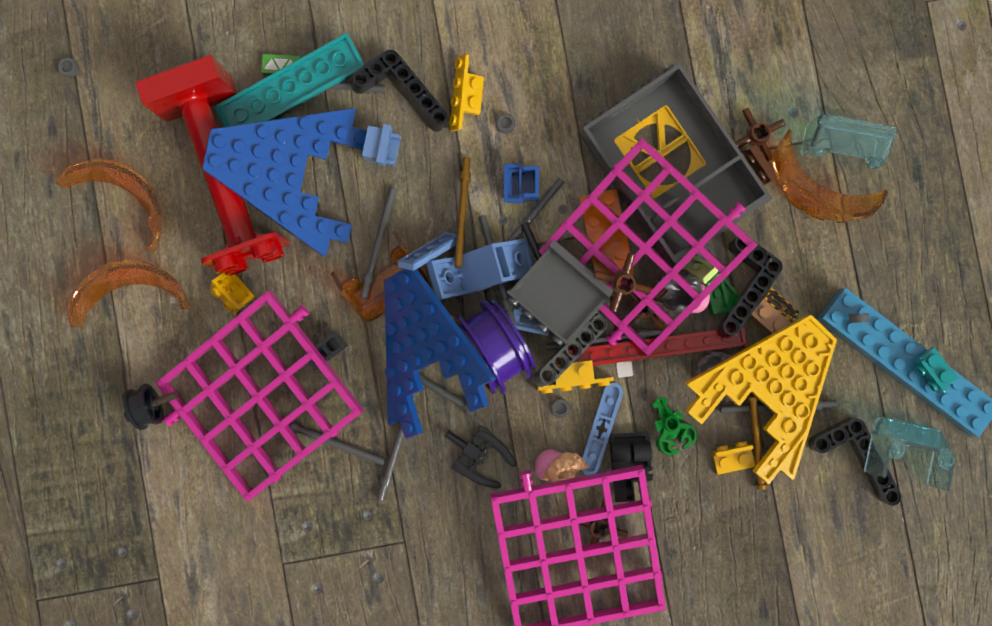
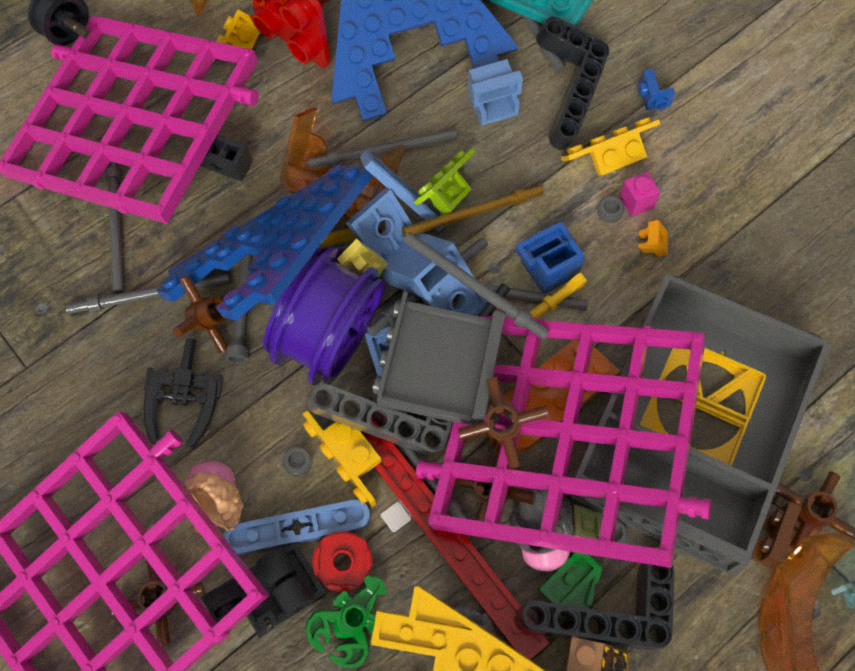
camera: 60 degrees right, 20 degrees down
none -> reddish brown bar [173,275,228,353]
none -> red tile [312,530,373,592]
none -> light yellow plate [337,239,388,277]
none -> dark grey bar [403,232,550,340]
none -> lime bracket [414,148,476,215]
none -> yellow piece [529,272,587,319]
none -> dark pink brick [619,171,660,217]
none -> blue bracket [637,69,675,110]
none -> light orange tile [638,220,668,257]

